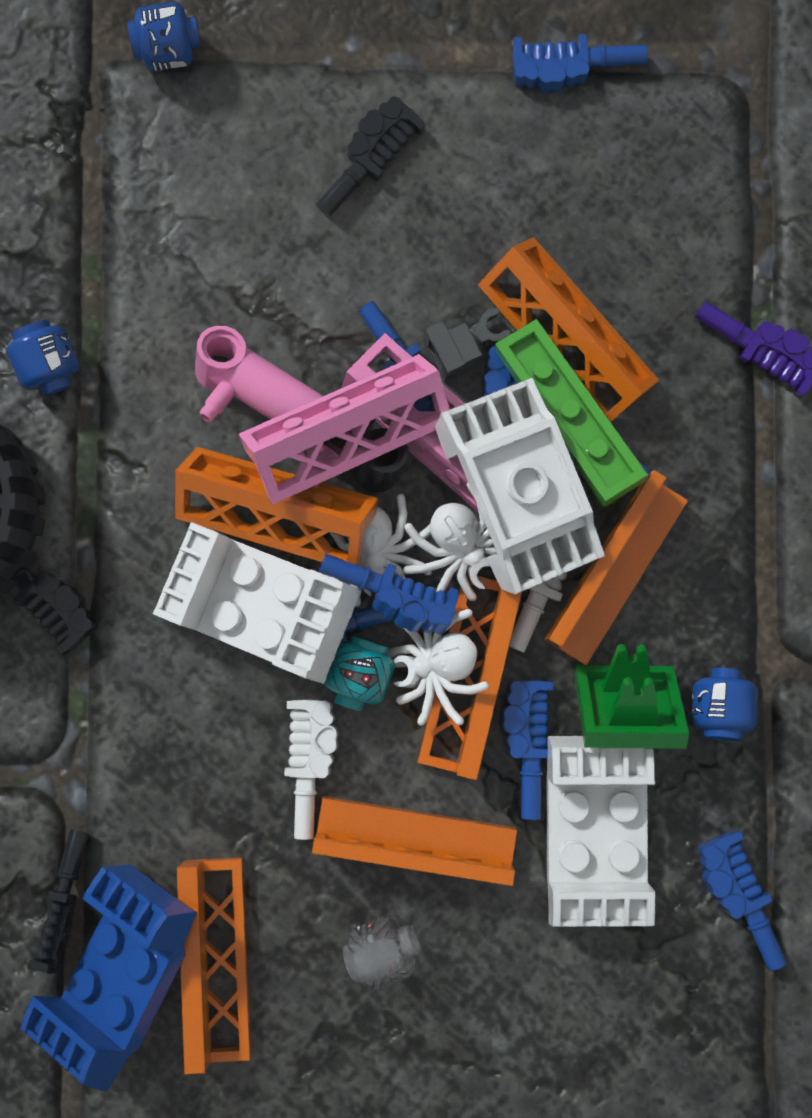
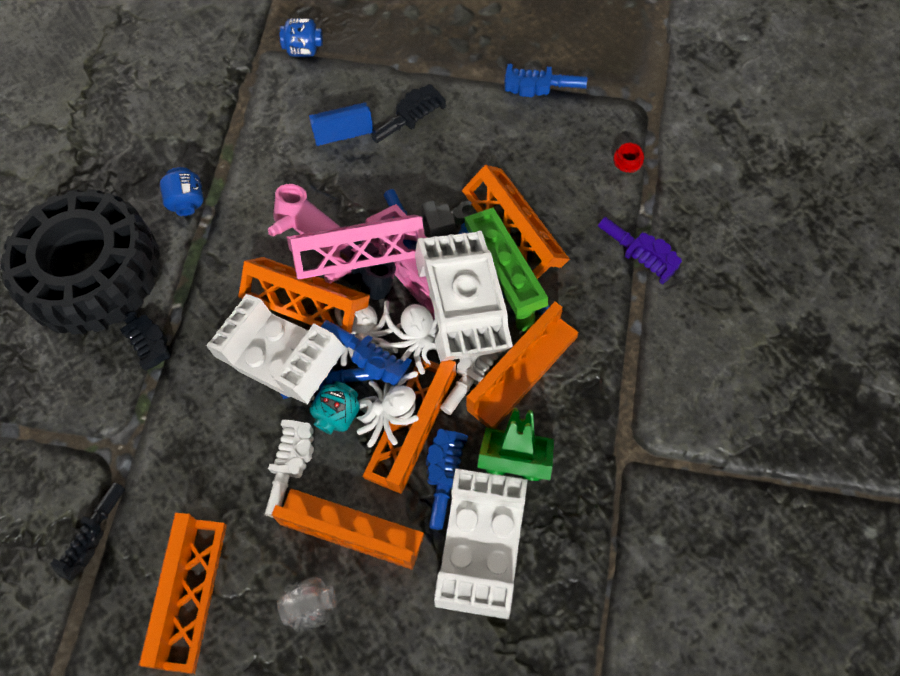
camera: 15 degrees right, 20 degrees down
blue plate [20,865,197,1091] -> none
blue head [691,668,758,742] -> none
blue piece [698,830,787,971] -> none
none -> blue panel [309,102,374,146]
none -> red plate [613,143,644,173]

